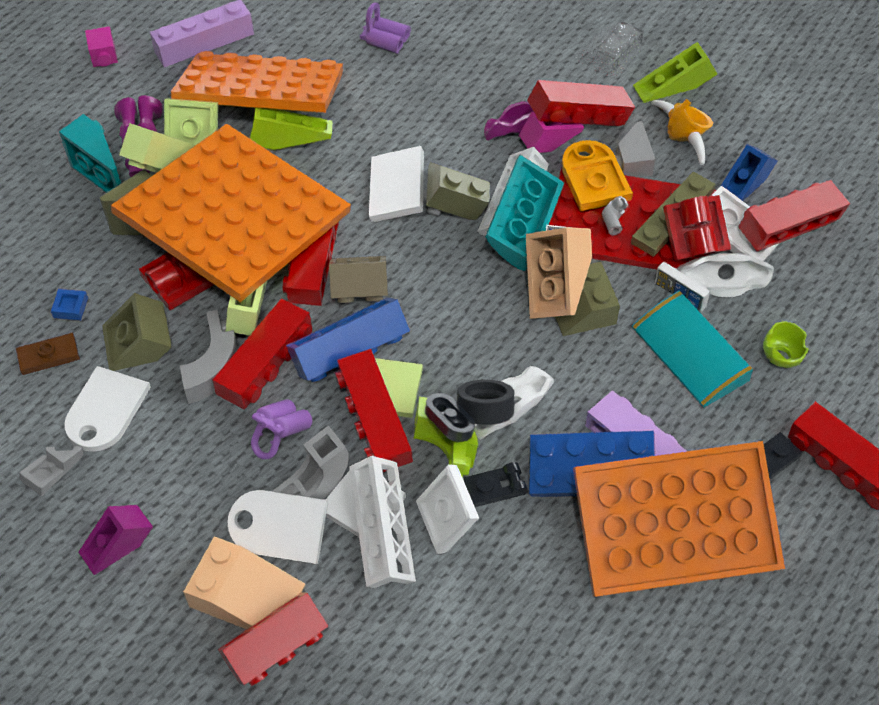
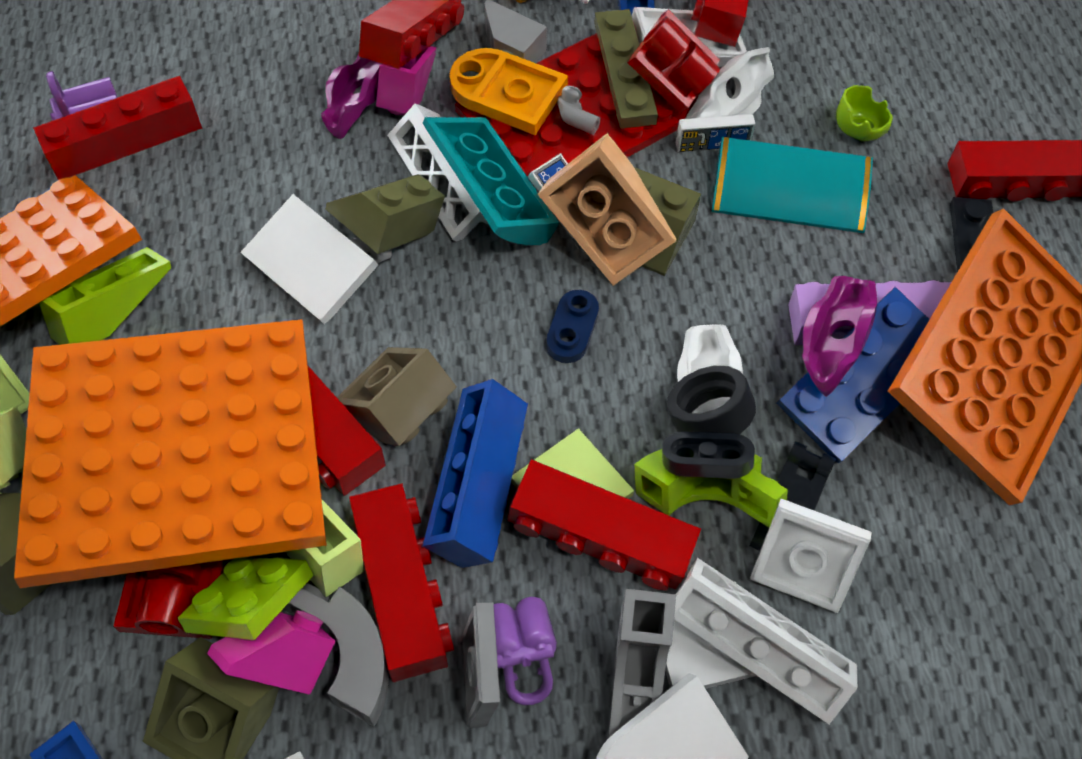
camera: 50 degrees left, 5 degrees up
none -> red brick [33,75,202,180]
none -> lime plate [178,557,314,640]
none -> dark pink slope [207,610,335,695]
none -> light grey tile [462,602,500,728]
none -> dark blue plate [546,290,599,363]
none -> magenta piece [802,275,877,397]

